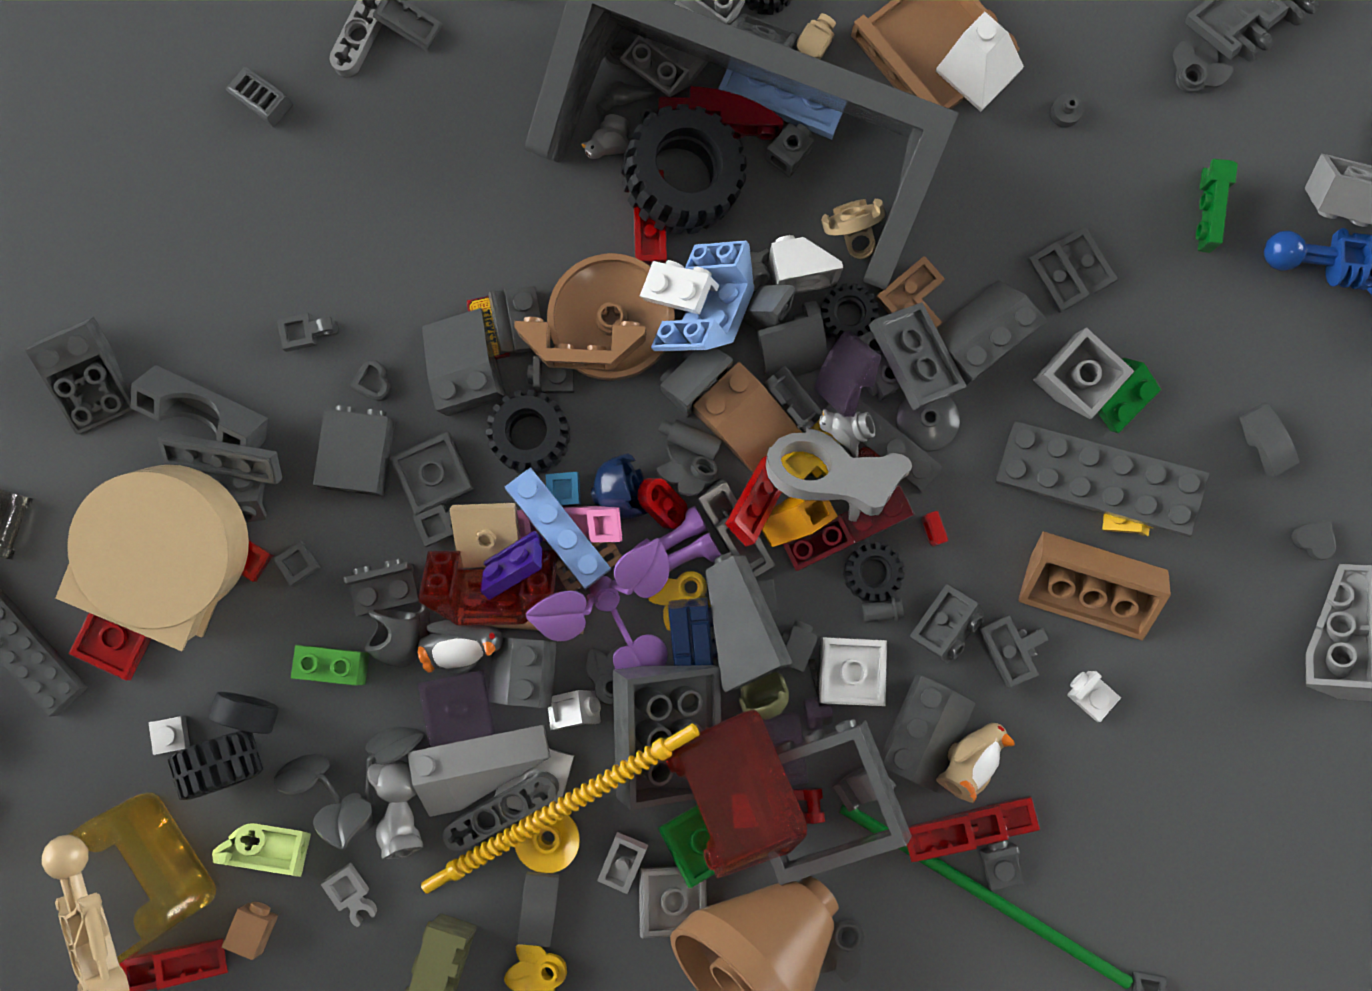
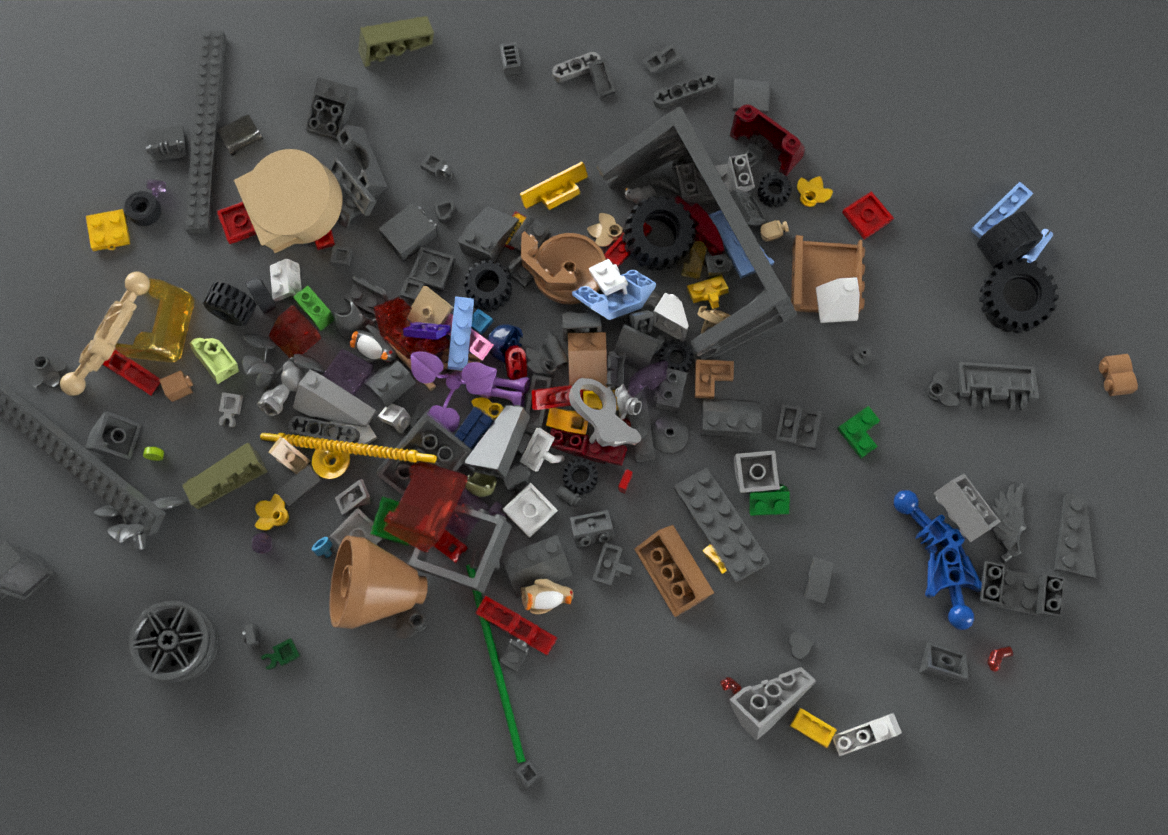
camera: 40 degrees right, 10 degrees down
white plate [149,716,190,755] -> none
dark grey plate [869,302,967,410] -> none
white bracket [1067,671,1121,722] -> none
green plate [1196,159,1238,253] -> none
none -> clear red slope [268,305,321,359]
none -> tan slope [268,437,311,474]
none -> white bracket [270,259,302,301]
none -> dark azure tile [312,537,333,558]
none -> olive wedge [358,16,434,67]
none -> yellow bracket [520,162,588,210]
none -> white plate [520,428,565,471]
none -> tan plate [587,213,623,247]
none -> clear yellow leg [681,241,706,280]
none -> yellow hinge [687,275,728,309]
none -> clear red arm [720,677,742,695]
none -> green plate [837,406,880,459]

